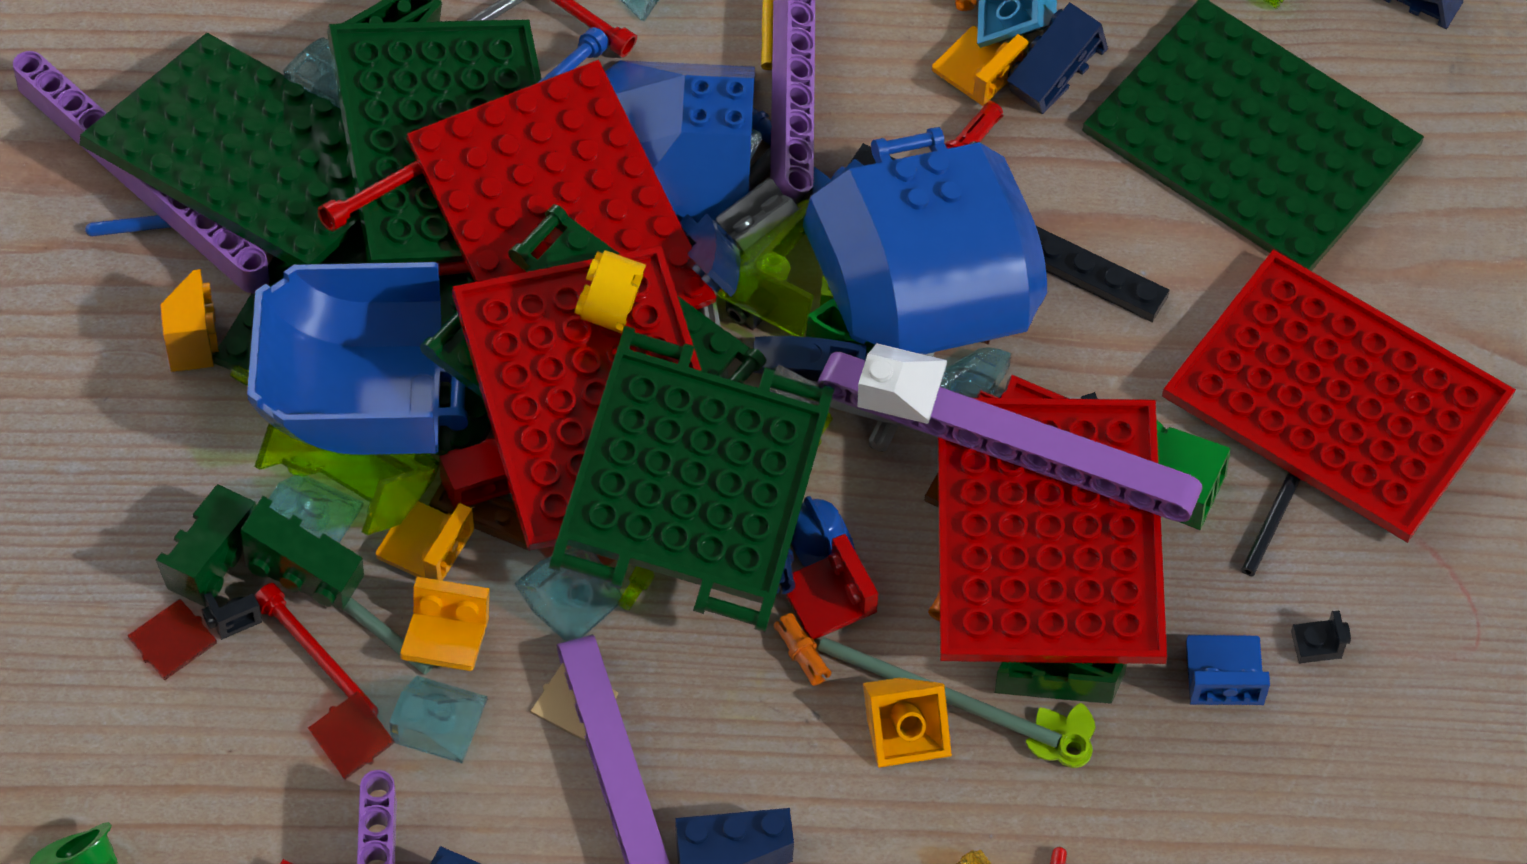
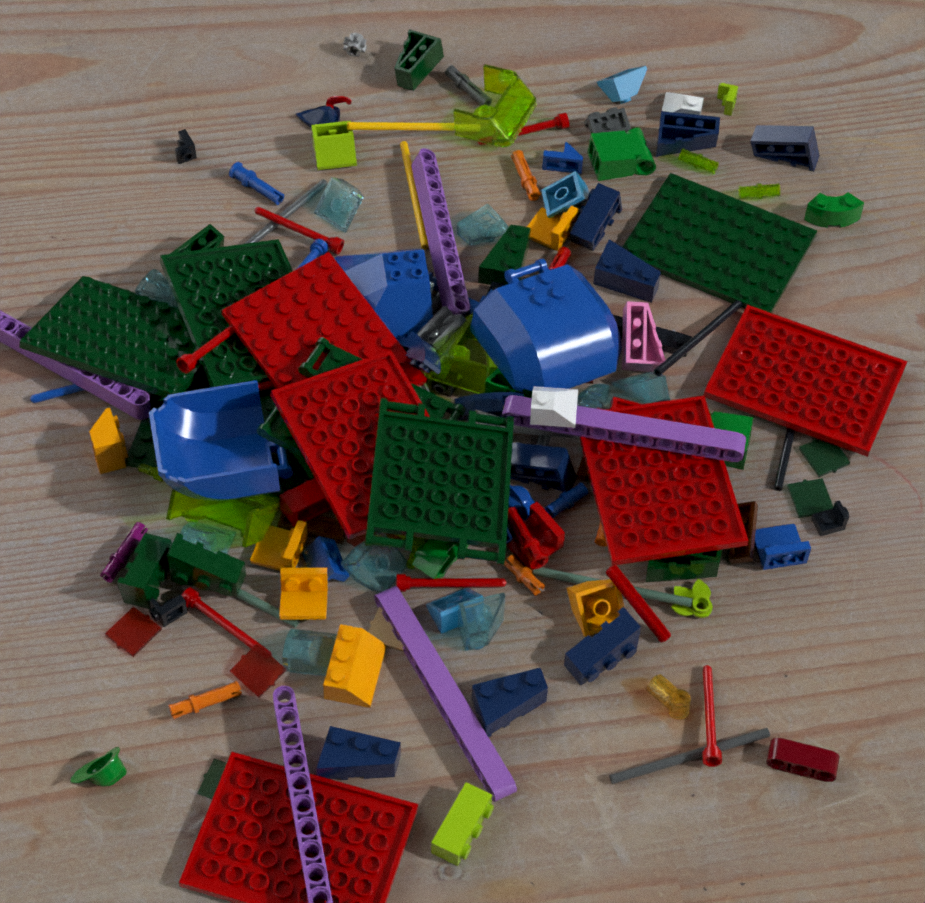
camera: 10 degrees left, 5 degrees down
yellow brick [574,250,646,334] -> none
none -> magenta pin [100,522,148,583]
none -> orange pin [168,681,242,720]
none -> blue panel [302,536,350,582]
none -> light orange slope [323,624,386,708]
none -> red piece [396,574,507,592]
none -> green brick [412,539,469,579]
none -> dark azure slope [426,587,484,634]
none -> clear light blue slope [457,204,508,246]
none -> clear light blue slope [458,593,505,651]
none -> dark green wedge [478,224,531,285]
none -> red pin [508,507,549,569]
none -> dark blue wedge [510,442,576,492]
none -> blue pin [545,482,589,518]
none -> dark blue wedge [564,607,641,685]
none -> dark blue wedge [593,239,661,303]
none -> red axle [606,565,671,643]
none -> clear light blue slope [612,371,670,404]
none -> bright pink wedge [622,301,666,372]
none -> black piece [654,300,743,376]
none -> reddish brown tile [729,501,758,564]
none -> clear neon green pin [738,183,780,199]
none -> clear green piece [787,478,833,518]
none -> clear green piece [799,439,850,477]
none -> green brick [804,192,864,228]

